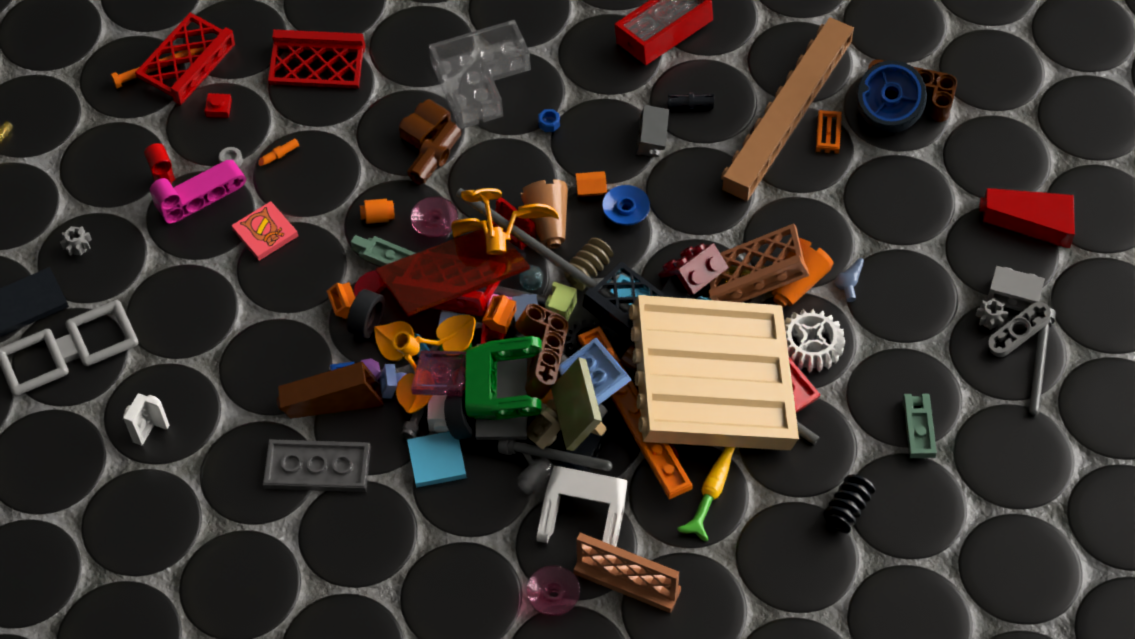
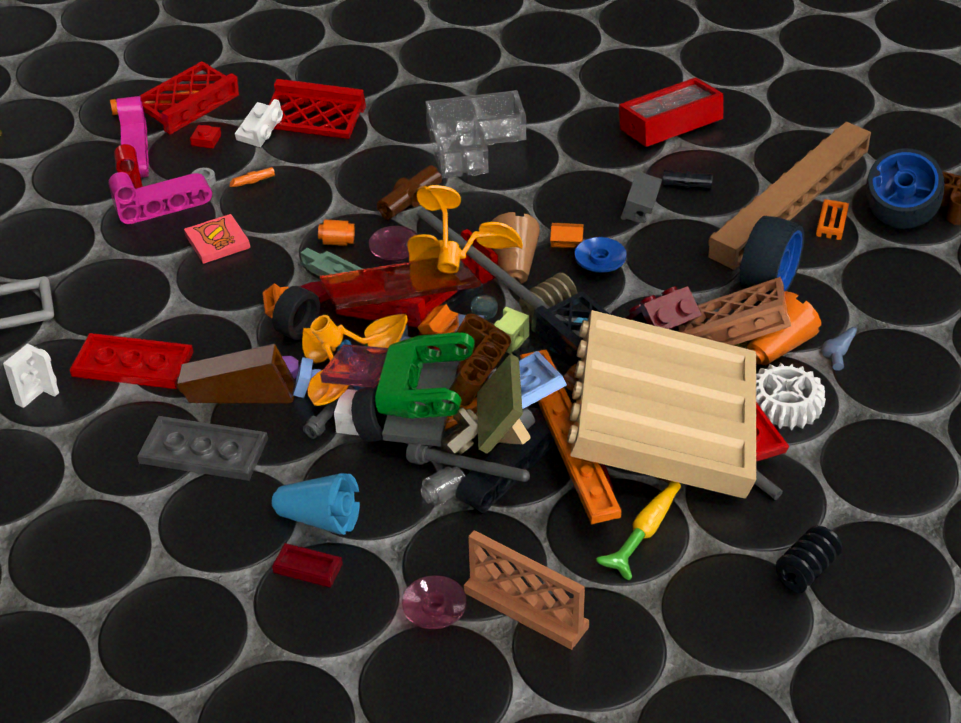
camera: 10 degrees right, 15 degrees down
light grey gear [60,226,92,256] -> none
reddish brown brick [399,99,451,150] -> none
medium azure tile [407,431,467,488] -> none
white connector [537,466,627,547] -> none
blue tile [538,109,560,132] -> none
sand green plate [903,393,937,458] -> none
none -> red tile [70,333,194,389]
none -> dark pink beam [116,96,149,178]
none -> white bracket [235,99,283,147]
none -> dark azure cone [272,473,360,535]
none -> dark red tile [272,543,343,588]
none -> black wheel [739,216,804,294]

